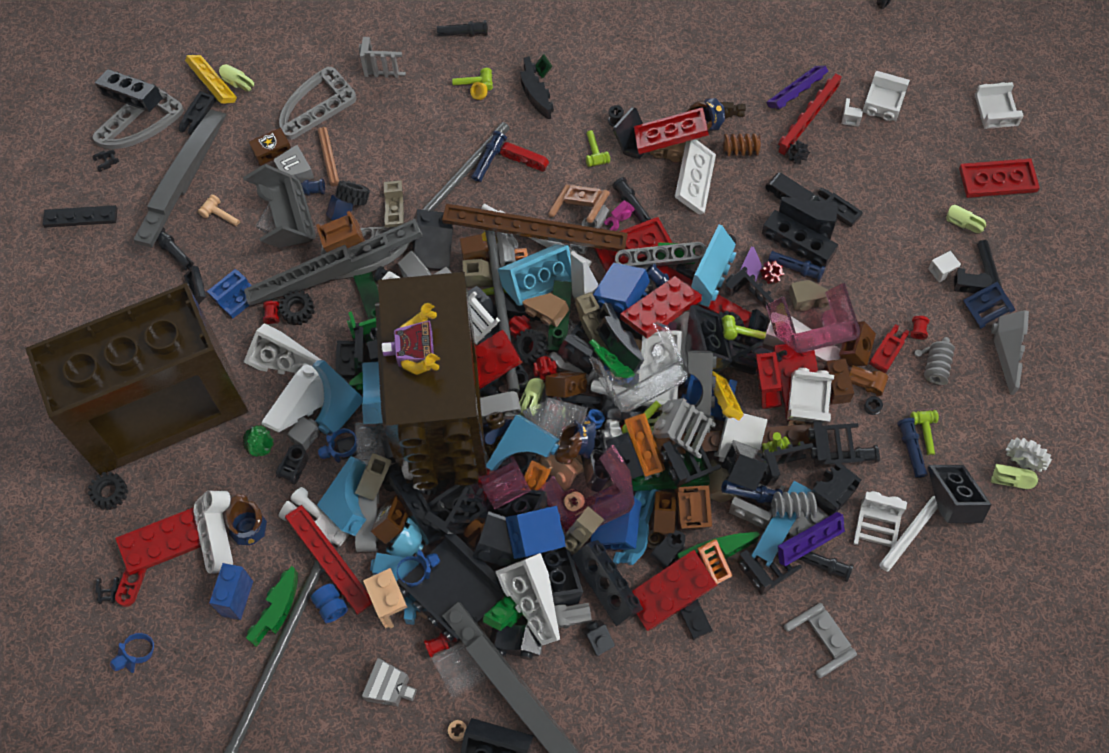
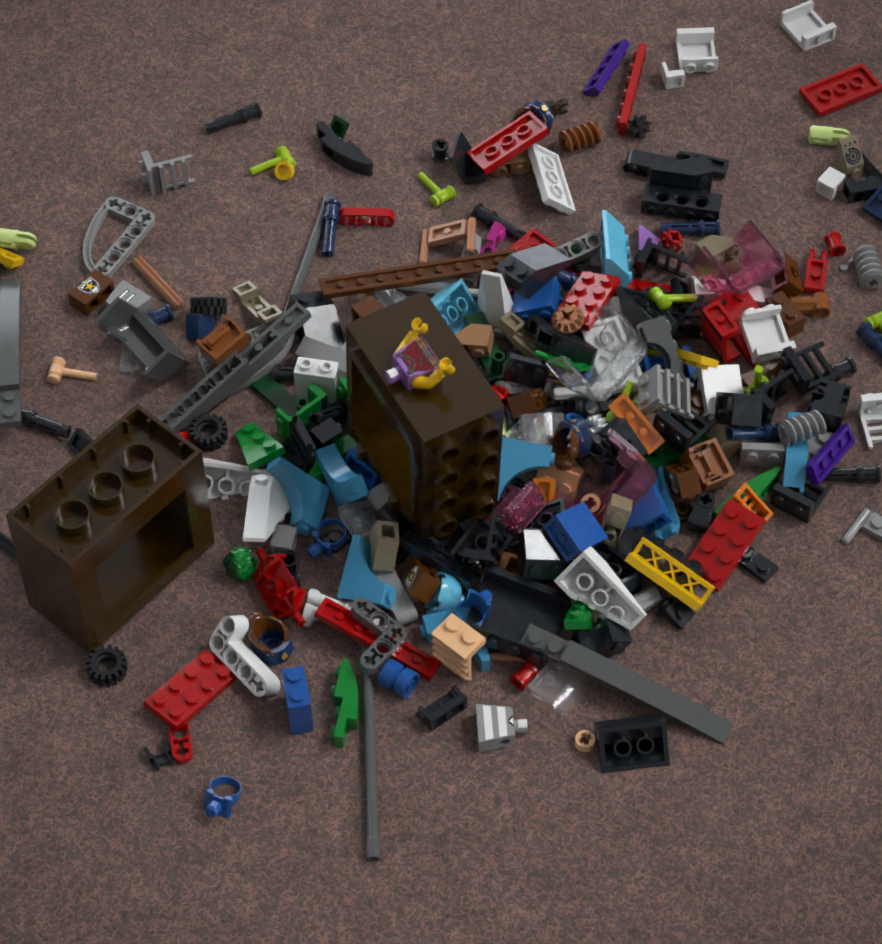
camera: 25 degrees left, 10 degrees down
black bush [864,396,883,415] -> none
none -> green wing [235,423,285,471]
none -> red plate [253,548,307,627]
none -> dark grey beam [351,598,407,675]
none -> black hinge [416,685,467,732]
none -> black slope [496,243,572,300]
none -> nougat gear [551,304,585,334]
none -> yellow fence [624,537,715,611]
none -> dark tan slope [833,134,864,179]

